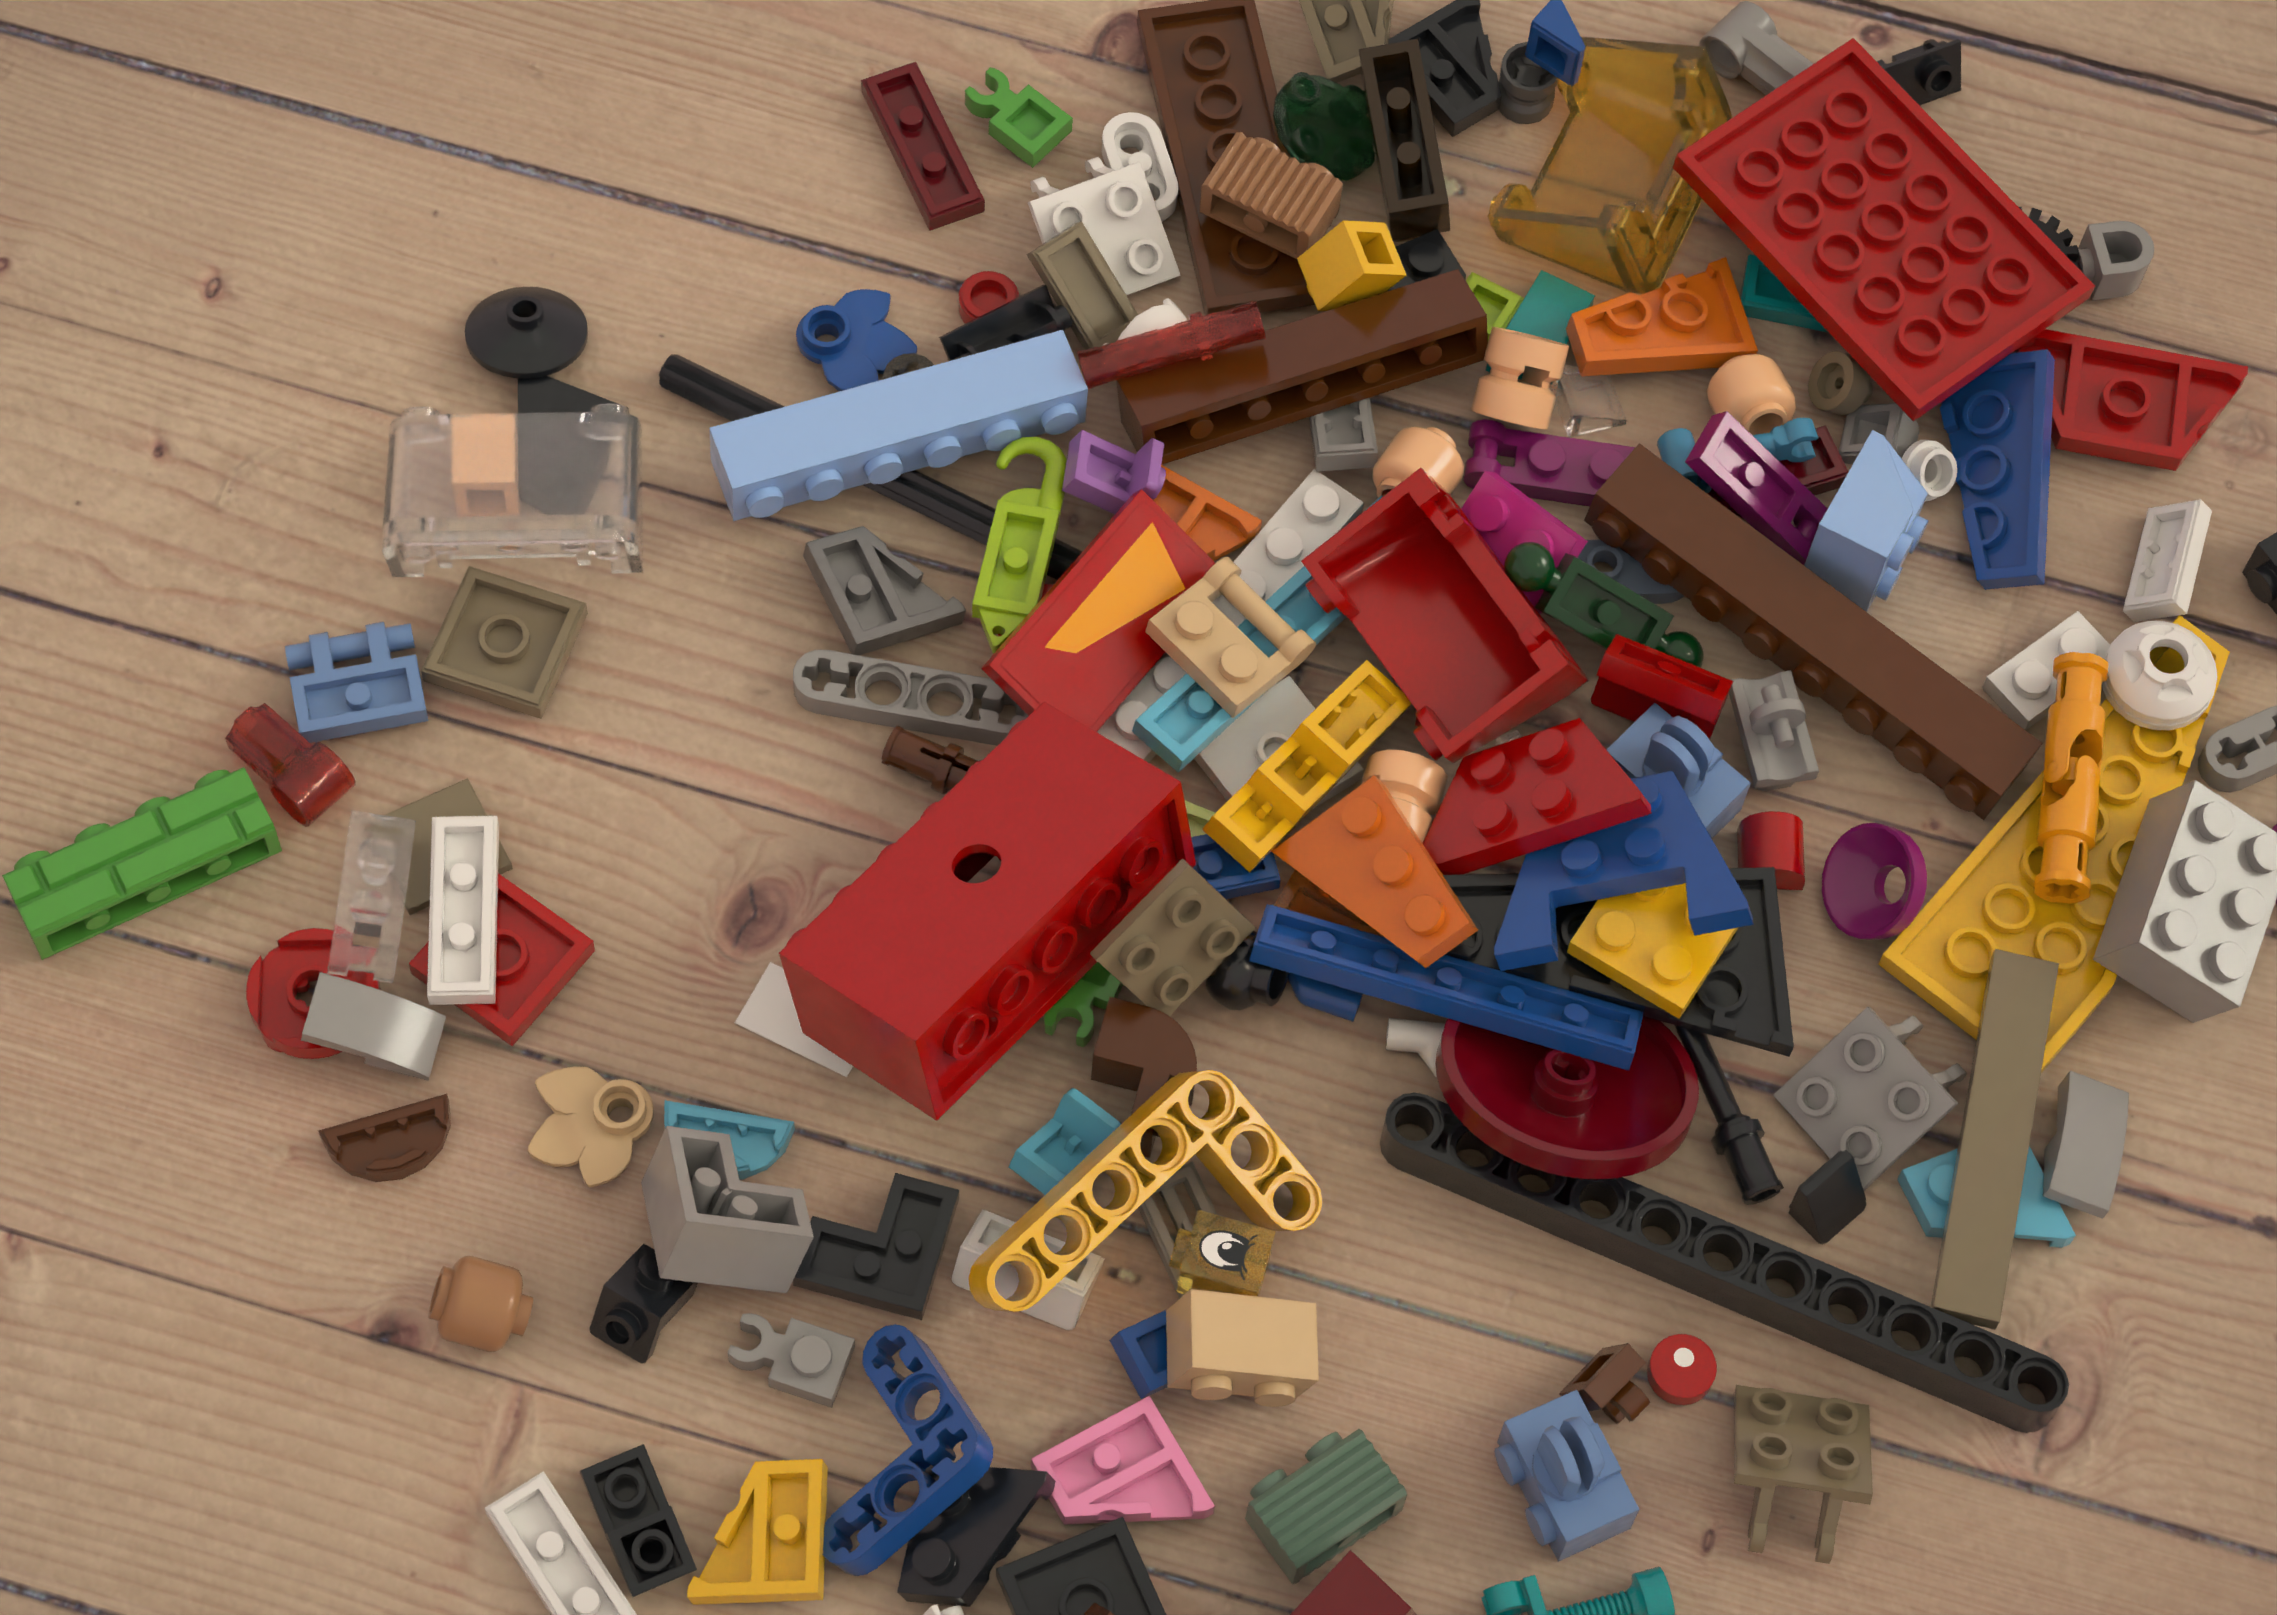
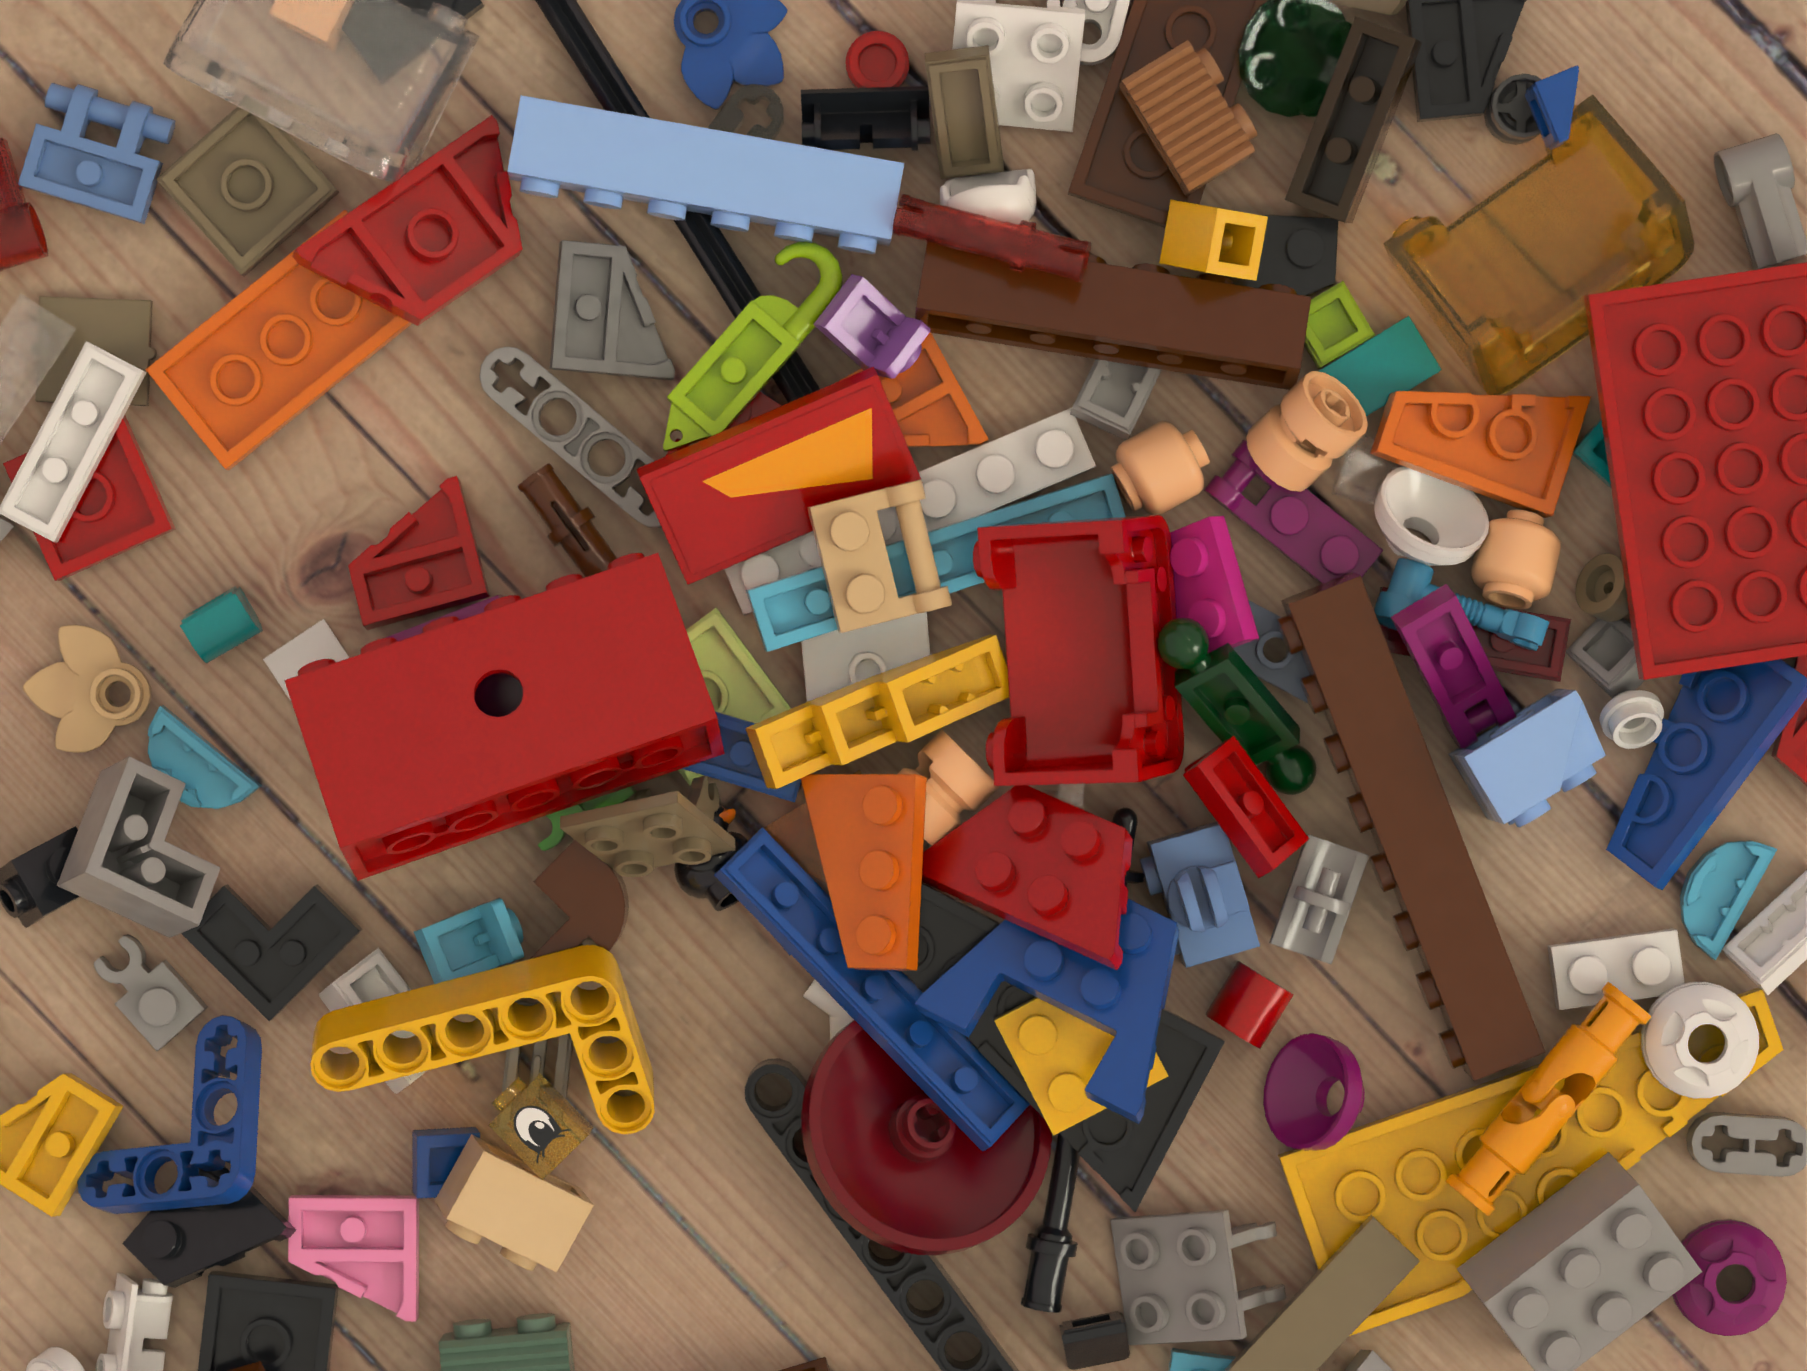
camera: 35 degrees right, 25 degrees up
none -> orange plate [145,210,412,470]
none -> teal brick [180,586,263,663]
none -> red wing [292,115,523,326]
none -> red wing [348,476,490,630]
none -> white piece [1374,466,1489,566]
none -> medium azure tile [1680,840,1777,960]

